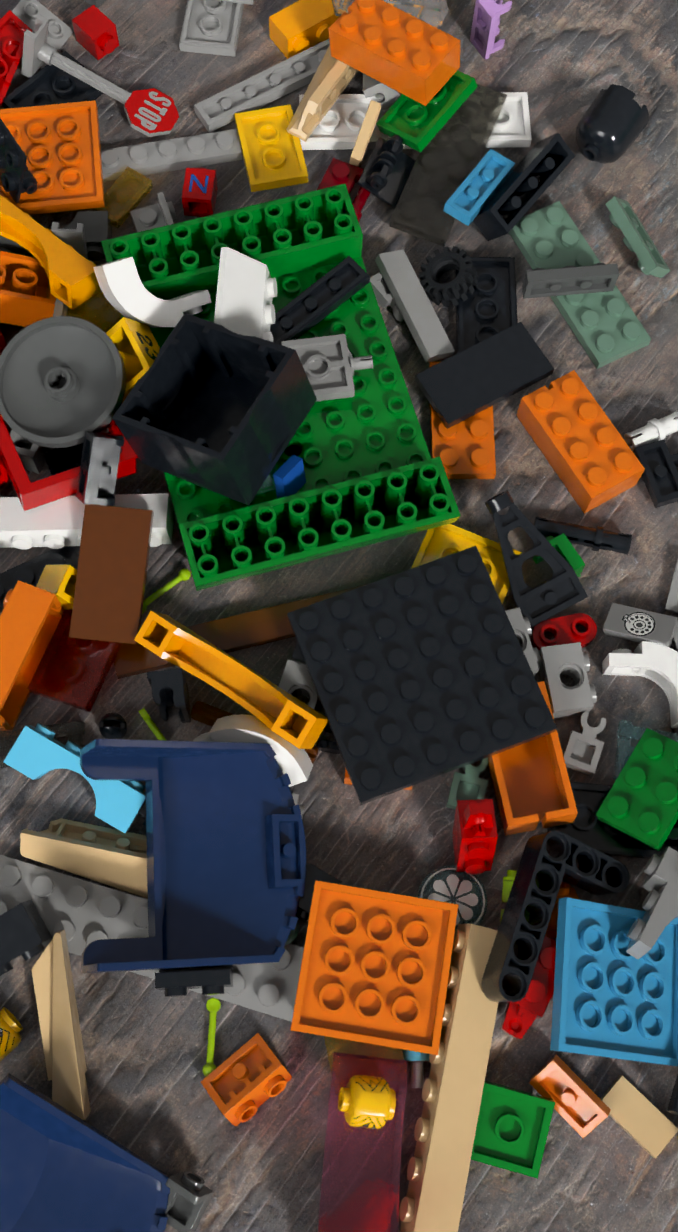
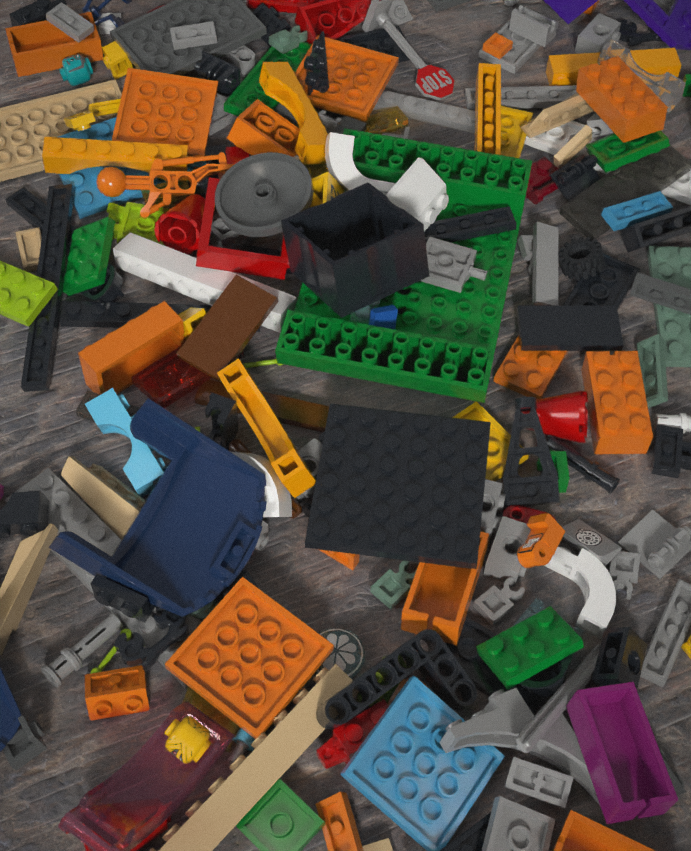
camera: 30 degrees right, 15 degrees down
red brick [72,5,119,60] -> none
hinge [76,431,124,506] -> none
red brick [182,167,218,217] -> none
red hinge [452,799,498,875] -> none
none -> light grey pin [41,613,123,688]
none -> black helmet [114,606,190,670]
none -> light orange brick [474,63,501,155]
none -> orange plate [482,32,513,59]
none -> orange leg [517,513,565,568]
none -> red cone [522,390,588,443]
none -> sand green plate [637,334,668,408]

